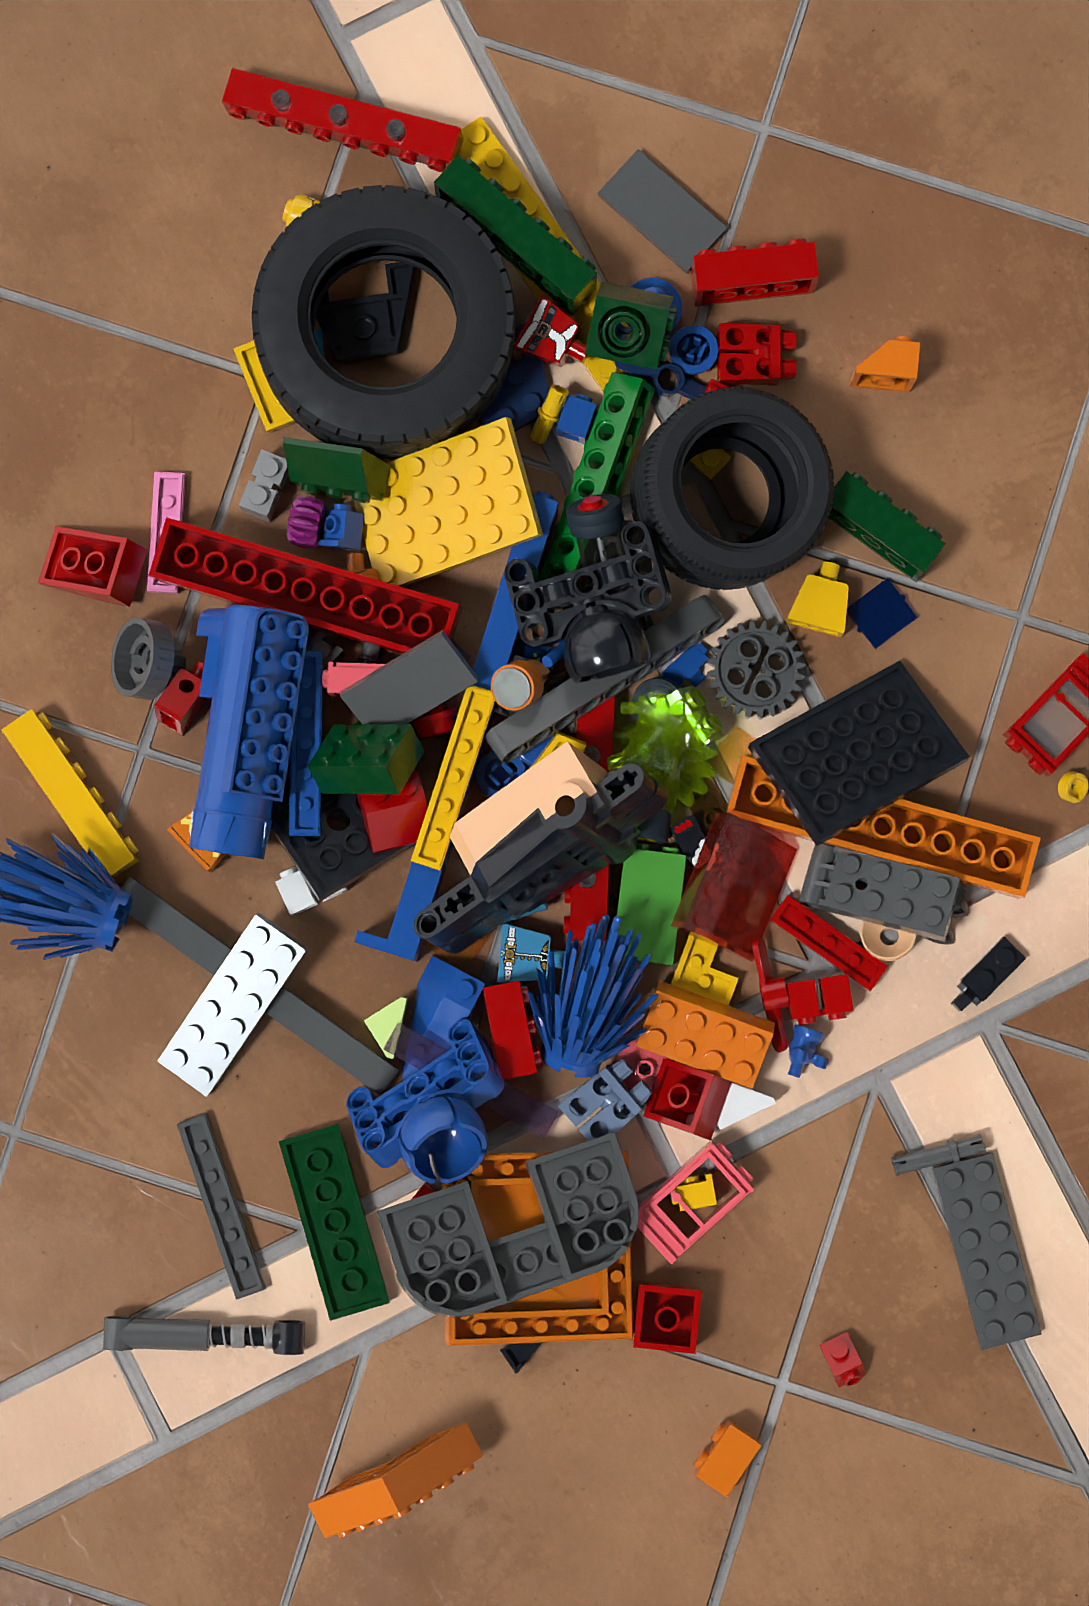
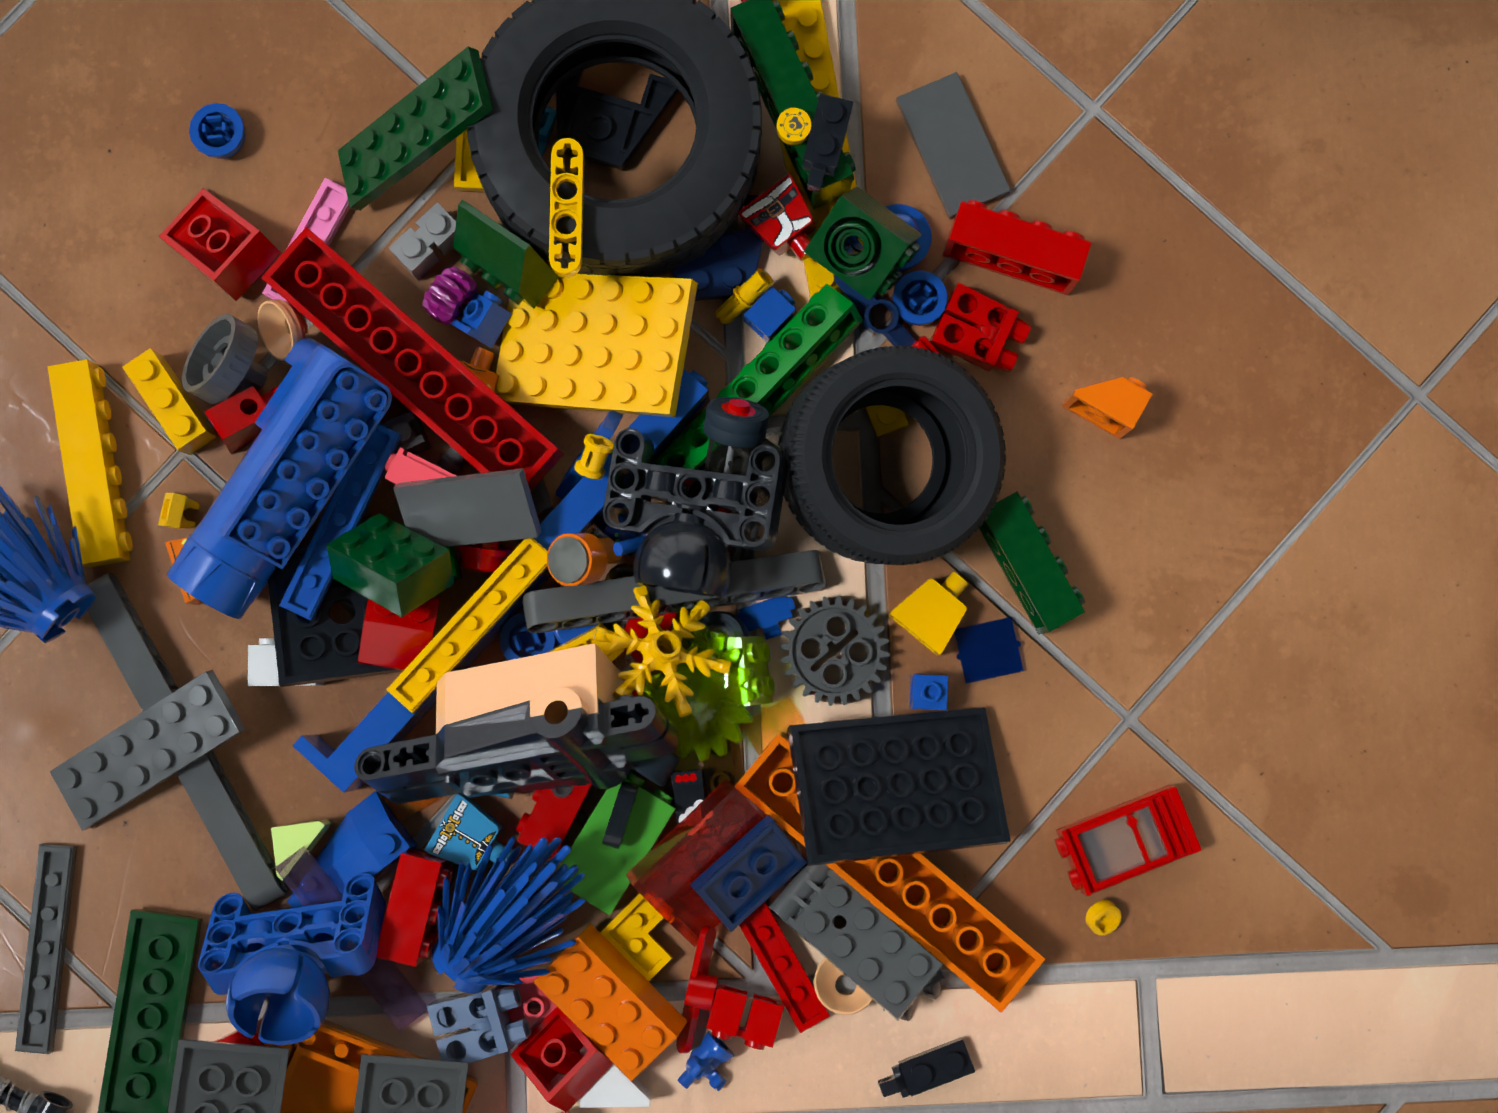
camera: 20 degrees right, 0 degrees up
none -> yellow brick [122,348,217,455]
none -> yellow tile [158,493,200,529]
none -> blue piece [189,103,245,159]
none -> light nougat piece [257,299,308,361]
none -> dark green plate [338,46,493,211]
none -> yellow beam [549,138,584,278]
none -> blue tile [555,411,623,500]
none -> yellow bush [574,434,614,480]
none -> yellow piece [593,586,731,717]
none -> black beam [602,781,639,849]
none -> dark blue tile [690,815,808,932]
none -> yellow tile [777,108,811,145]
none -> black hinge [803,93,854,193]
none -> blue brick [909,674,948,710]

